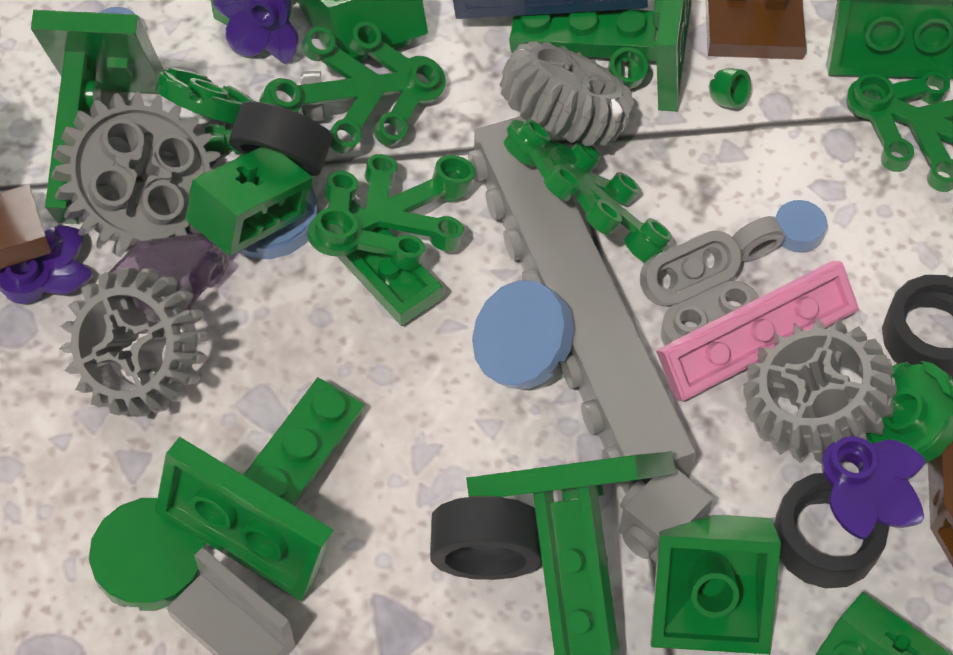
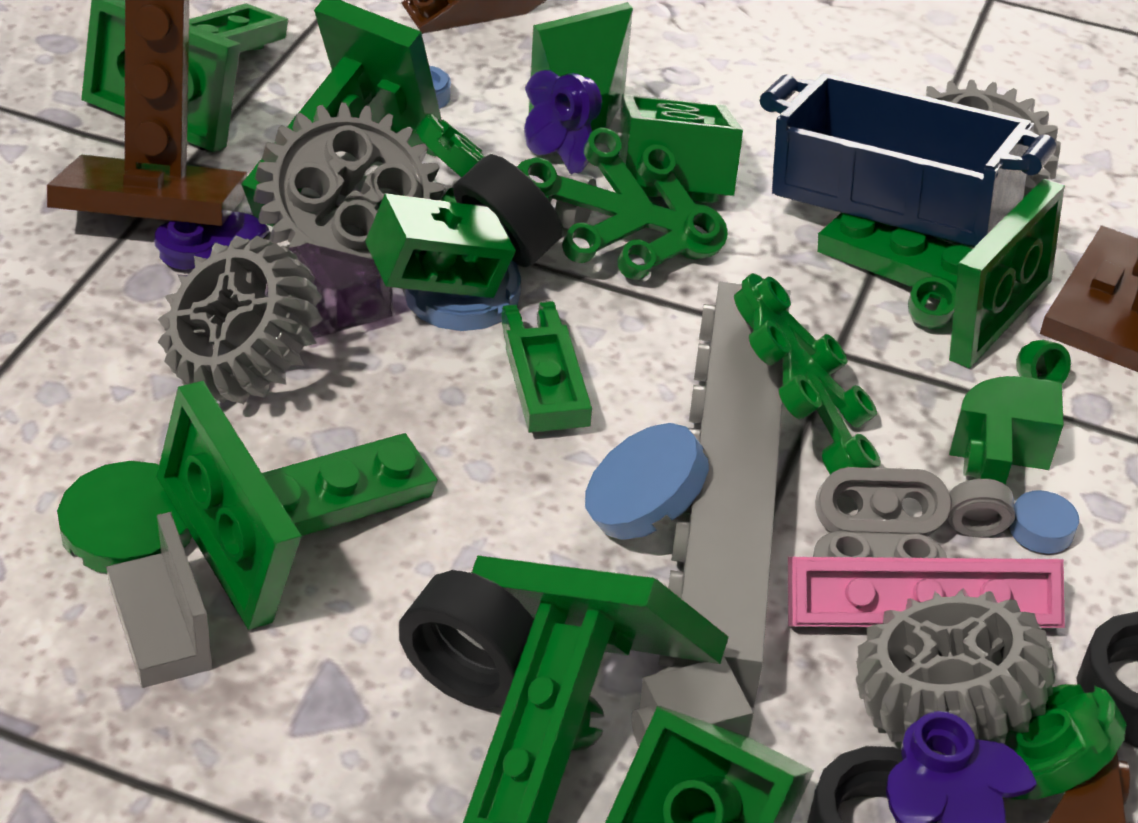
camera: 25 degrees right, 15 degrees down
green plant [307,154,475,270] -> none
light grey gear [499,41,635,146] -> none
none -> green brick [949,376,1064,485]

